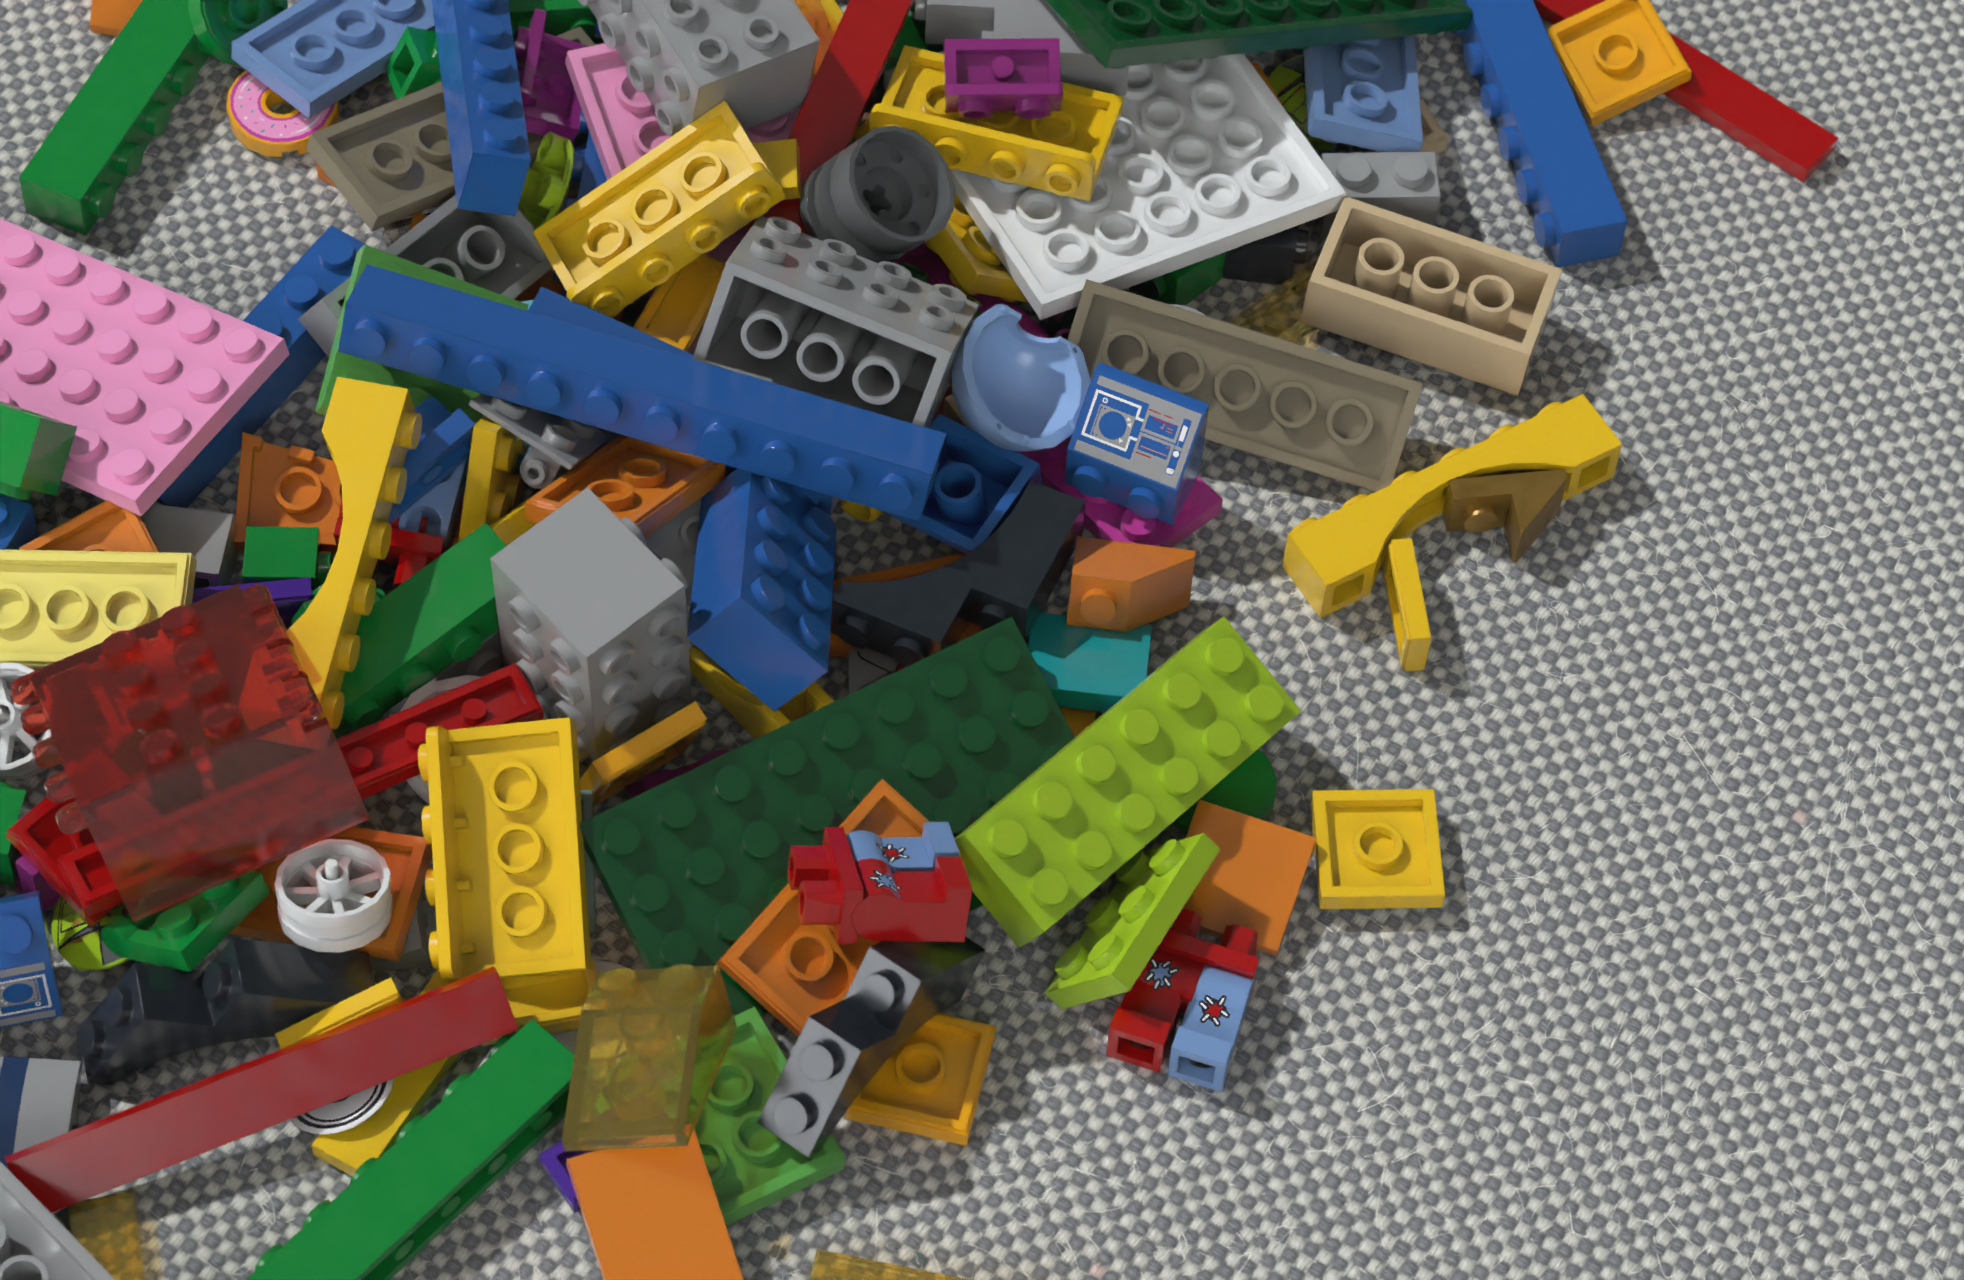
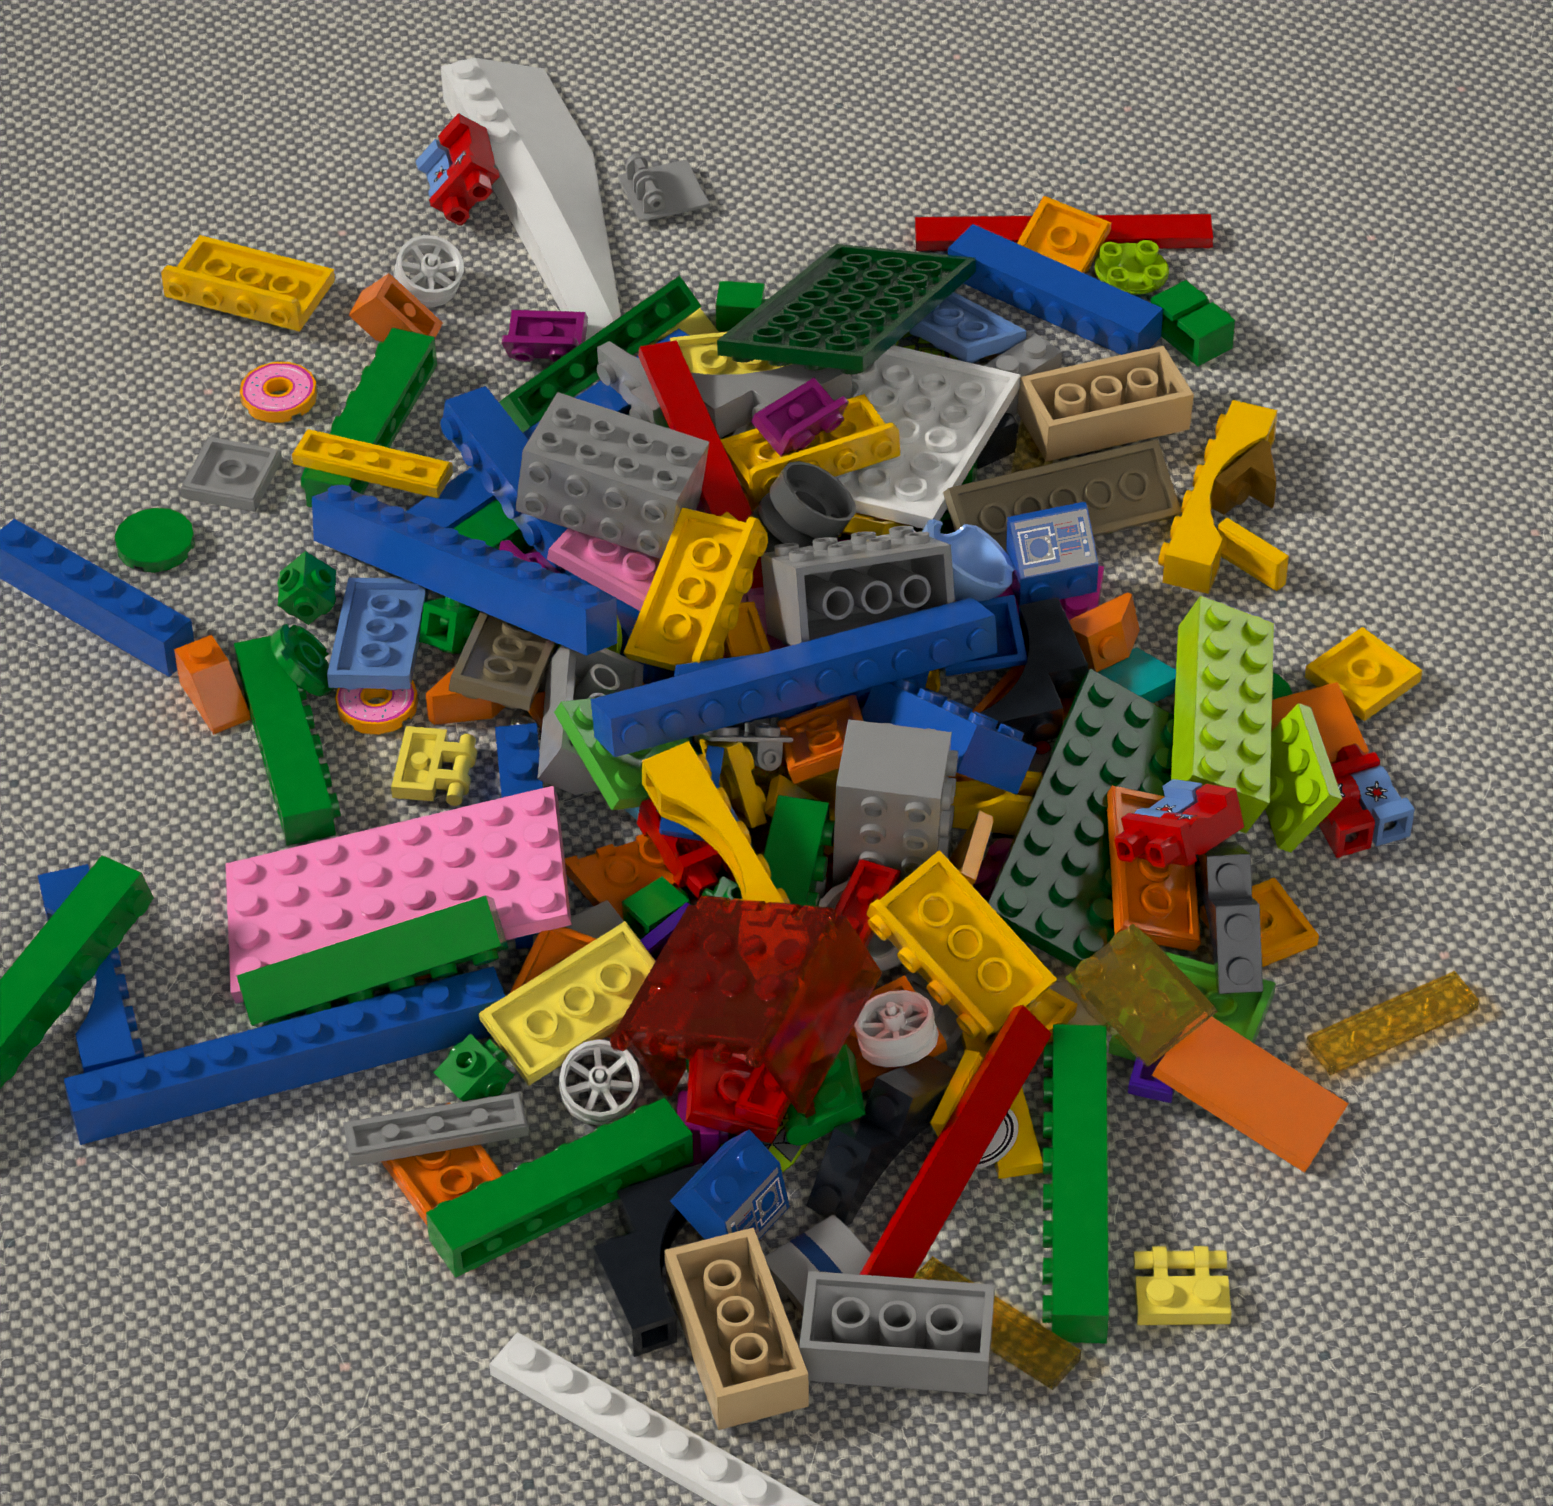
camera: 35 degrees left, 10 degrees down
none -> light yellow plate [391,726,478,806]
none -> lime dish [1095,240,1169,294]
none -> green piece [1151,280,1235,367]

